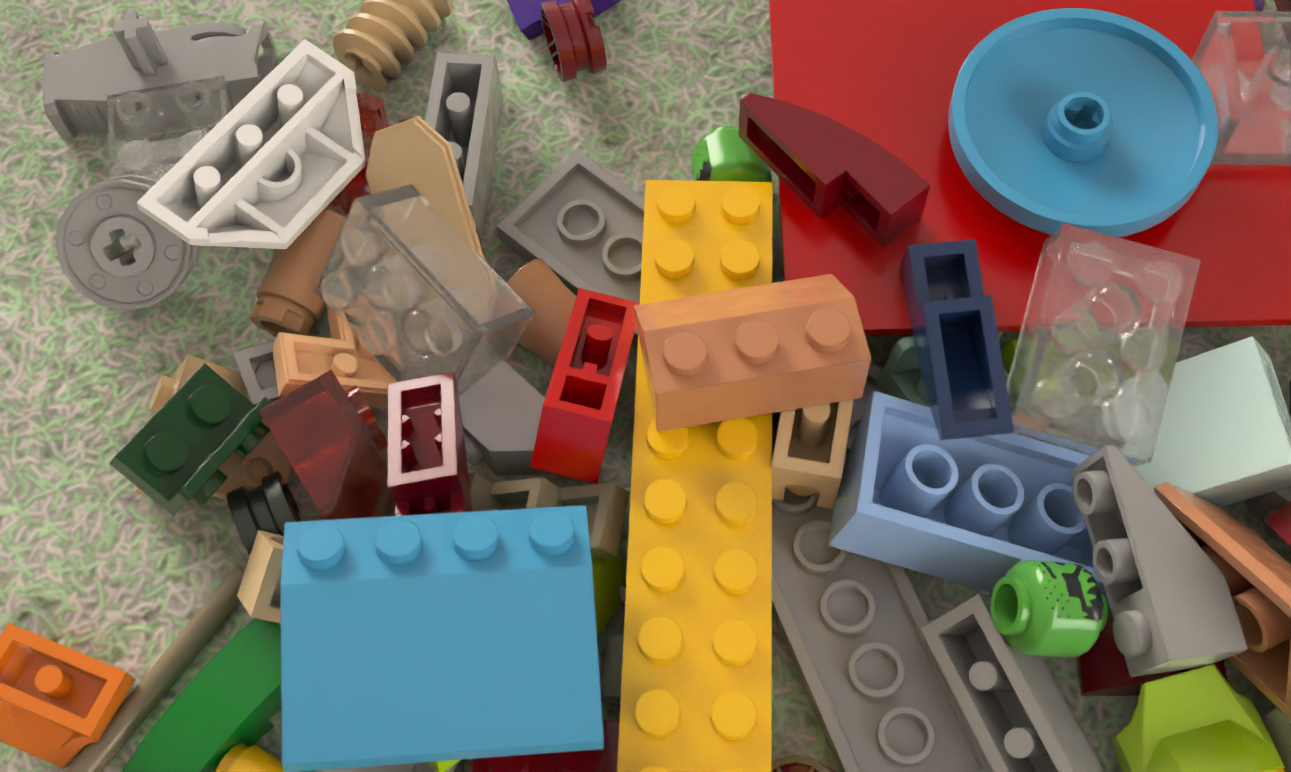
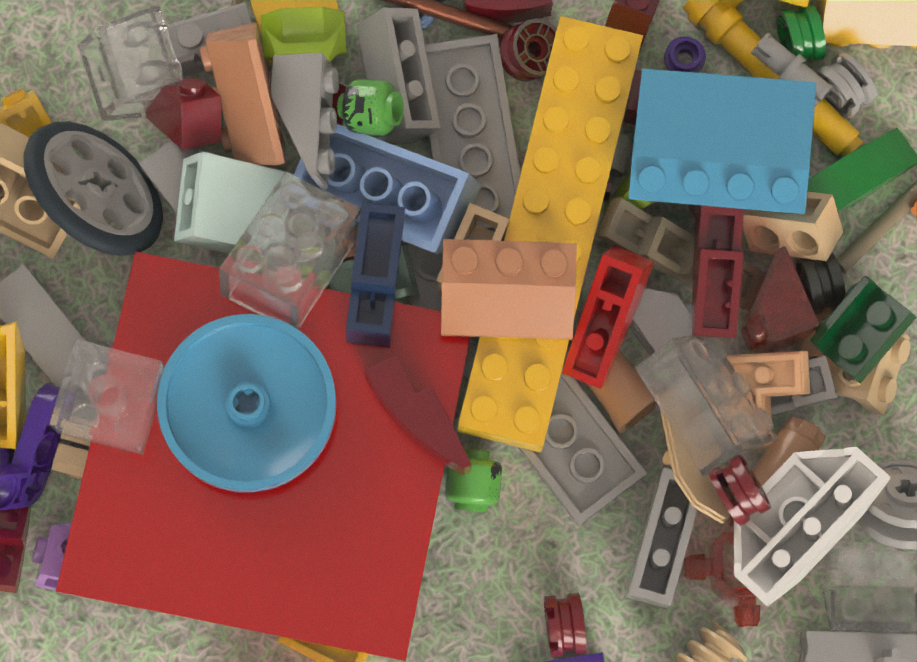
camera: 175 degrees left, 15 degrees up
none -> dark red wheel [709,454,771,526]

